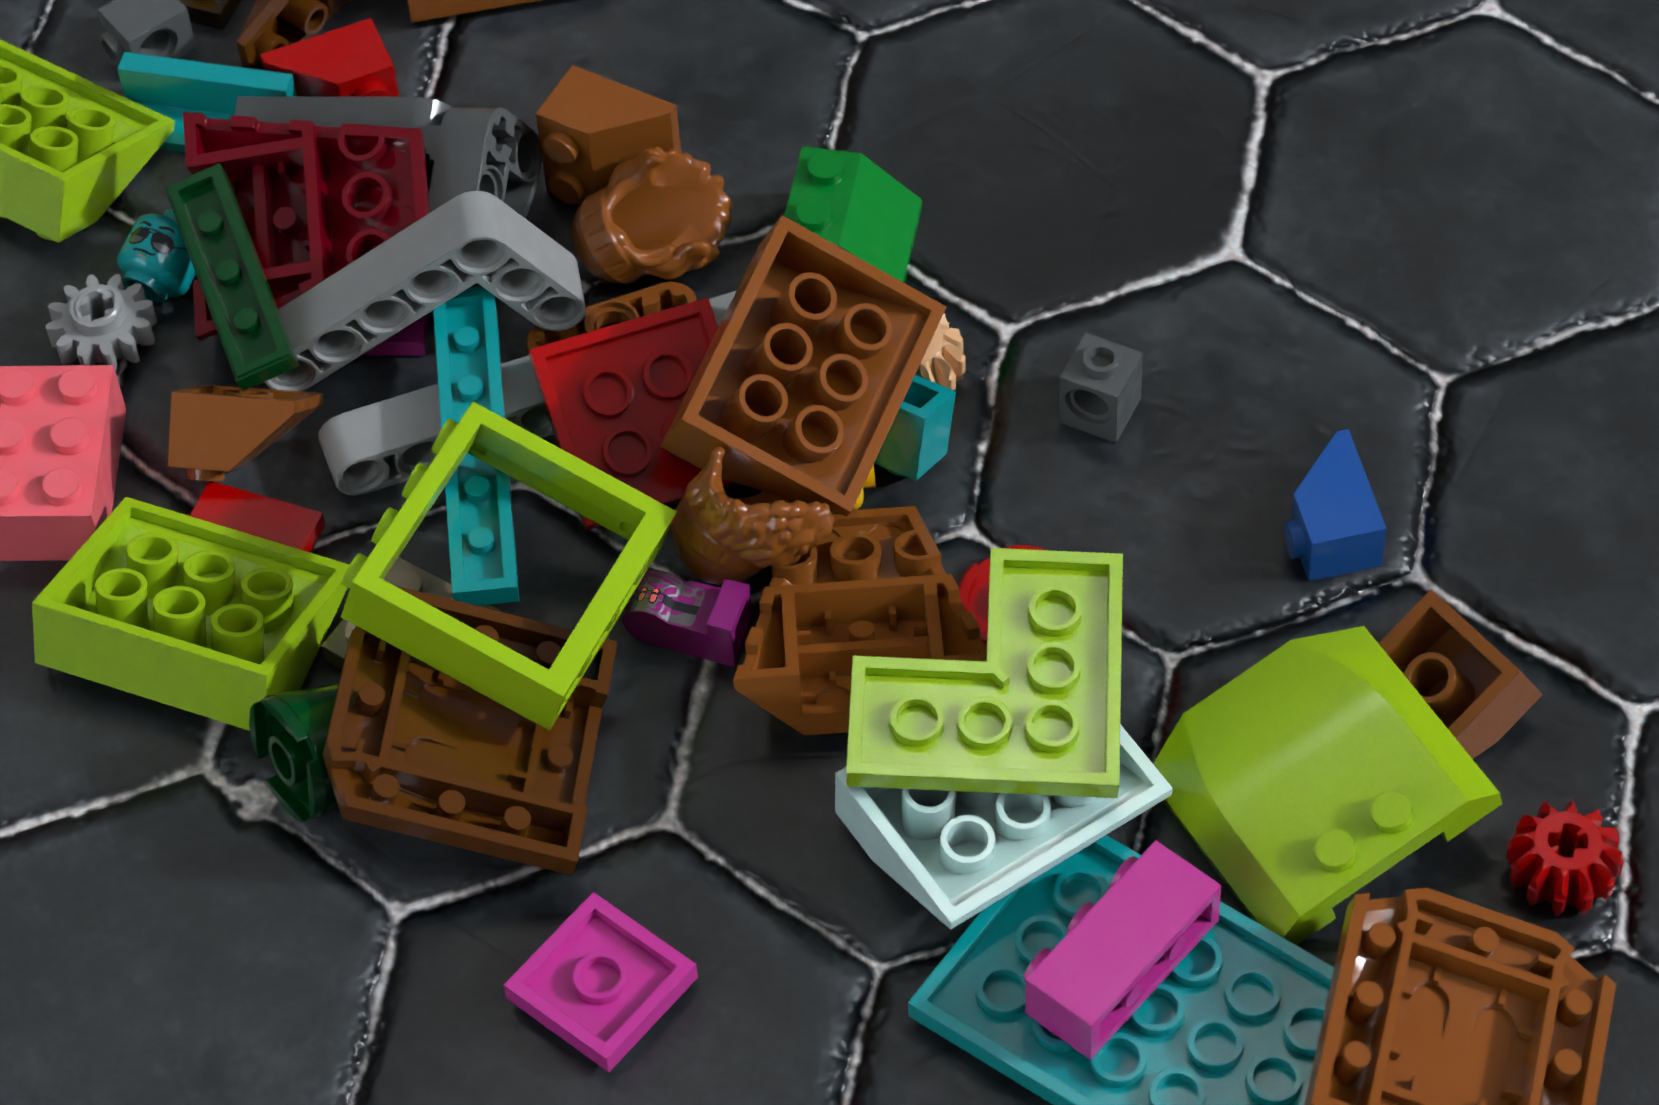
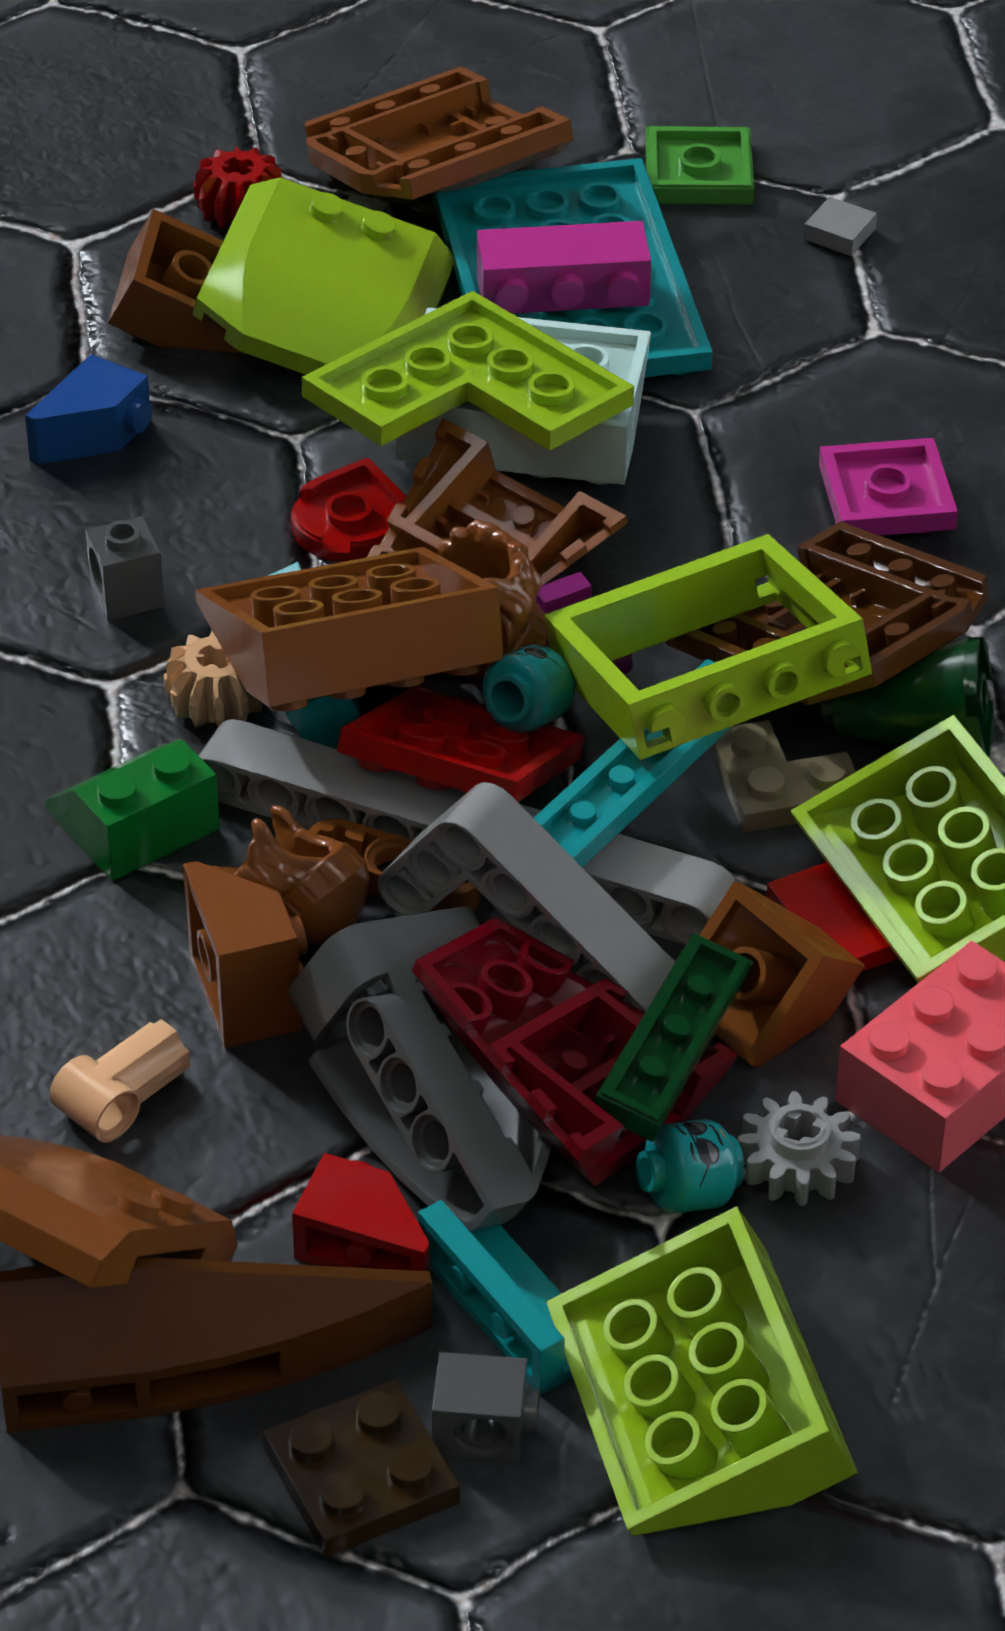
camera: 140 degrees left, 10 degrees down
none -> light nougat piece [49,1019,190,1143]
none -> teal head [482,644,575,733]

